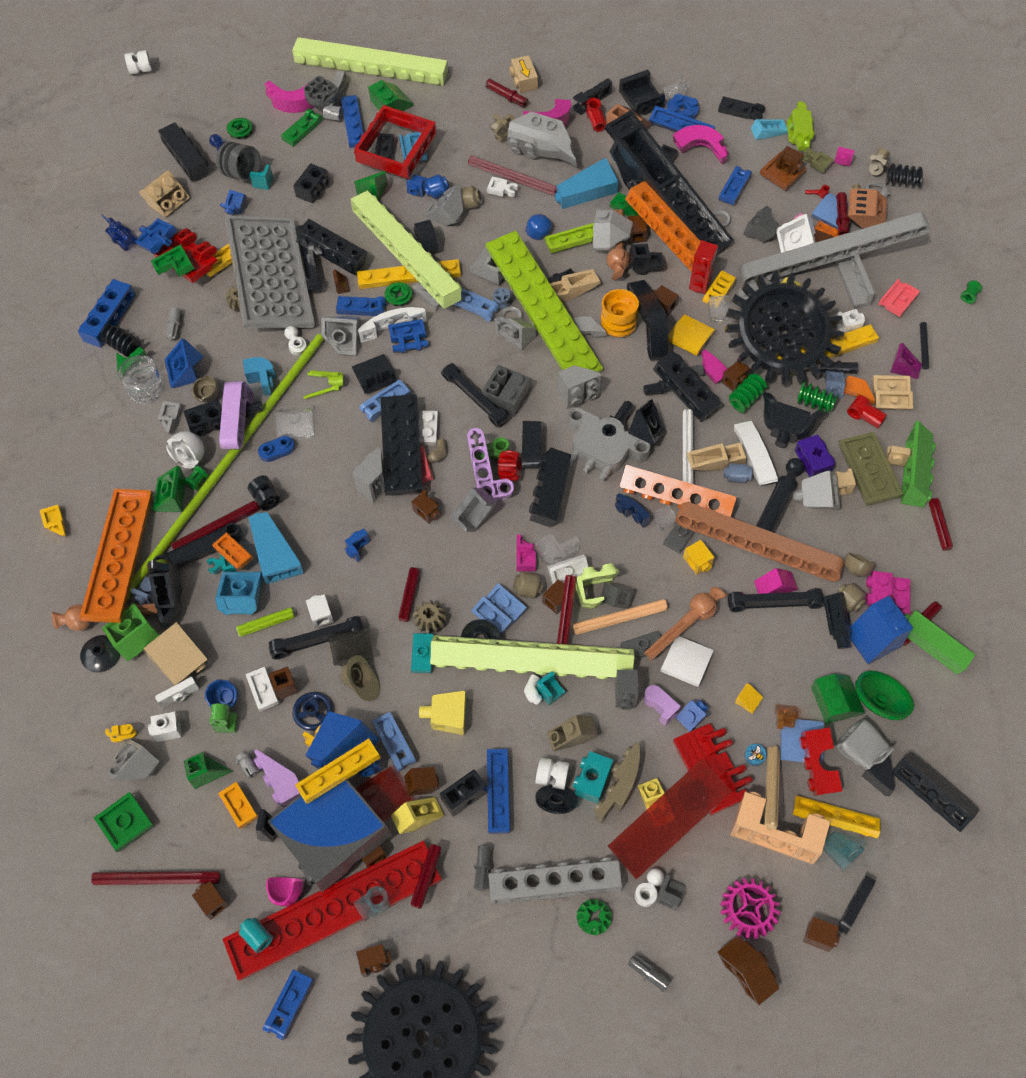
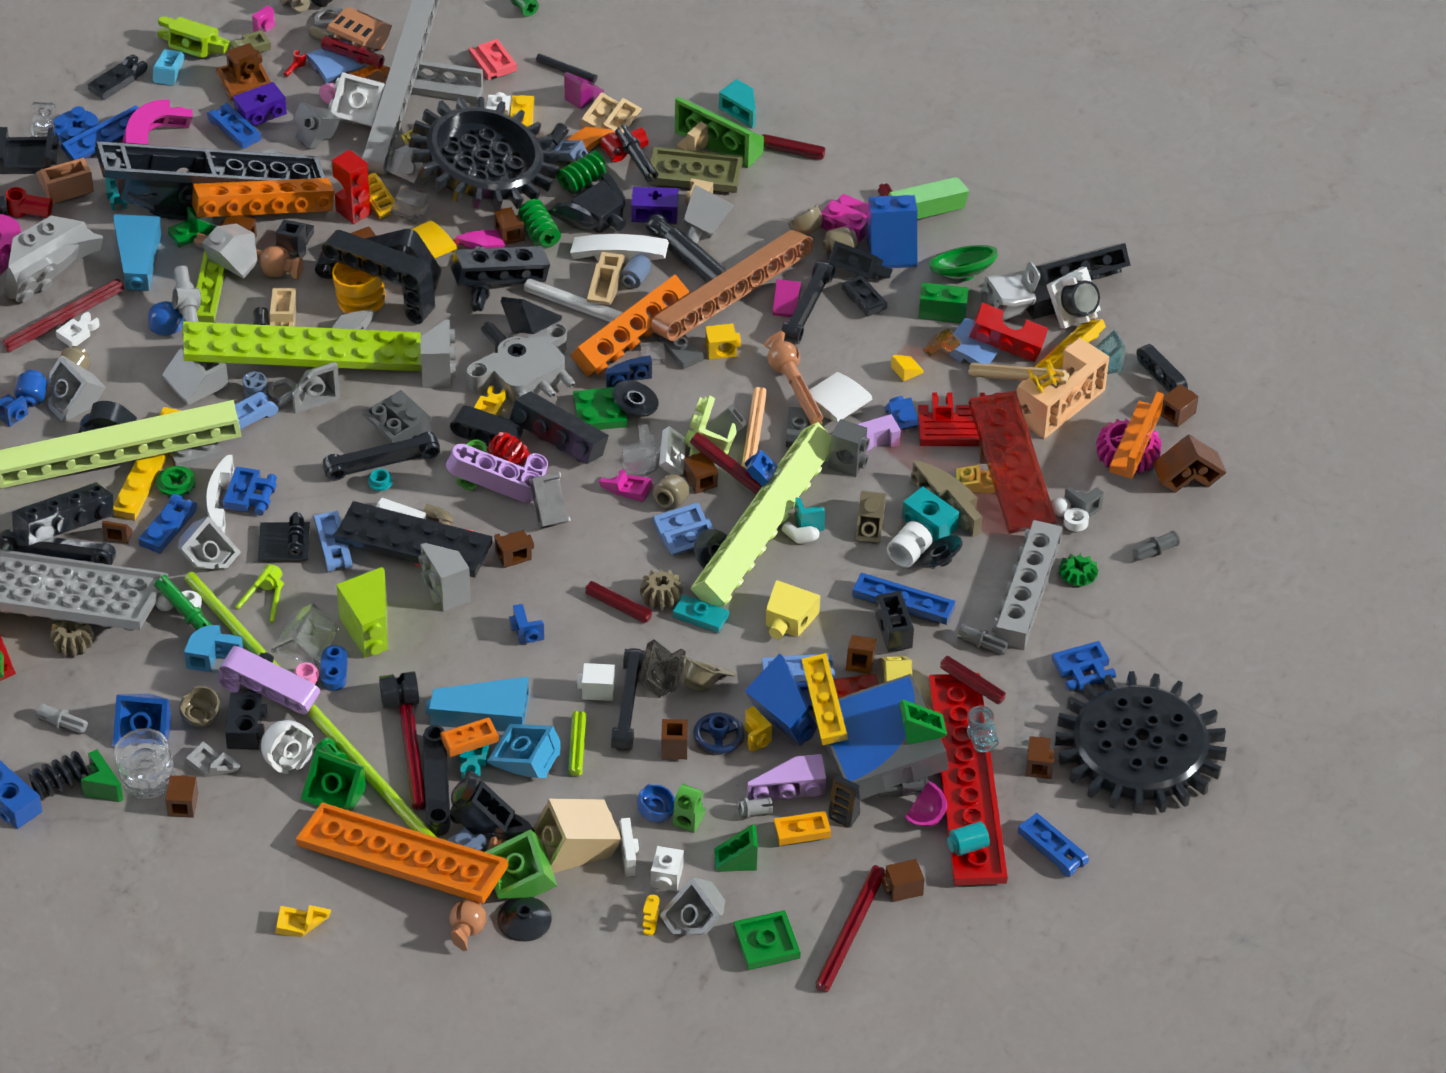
camera: 70 degrees left, 15 degrees down
white plate [245,667,279,712] -> none
tile [744,744,766,766] -> none
none -> green pin [154,574,212,630]
none -> reddish brown brick [165,775,198,818]
none -> light grey pin [172,266,201,322]
none -> dark purple brick [233,82,287,126]
none -> bright pink plate [294,662,319,684]
none -> black beam [321,230,435,324]
none -> lime slope [336,567,388,658]
none -> teal plate [368,469,393,491]
none -> yellow plate [474,385,506,416]
none -> green plate [573,387,627,430]
none -> black dish [612,380,659,417]
none -> black pin [615,125,659,182]
none -> teal slope [719,79,756,128]
none -> blue bracket [745,450,778,487]
none -> black plate [842,275,887,317]
none -> green slope [898,699,947,745]
none -> yellow piece [1028,359,1058,393]
none -> piece [1046,267,1101,328]
none -> blue plate [1052,641,1116,691]
none -> orange fence [1109,392,1164,479]

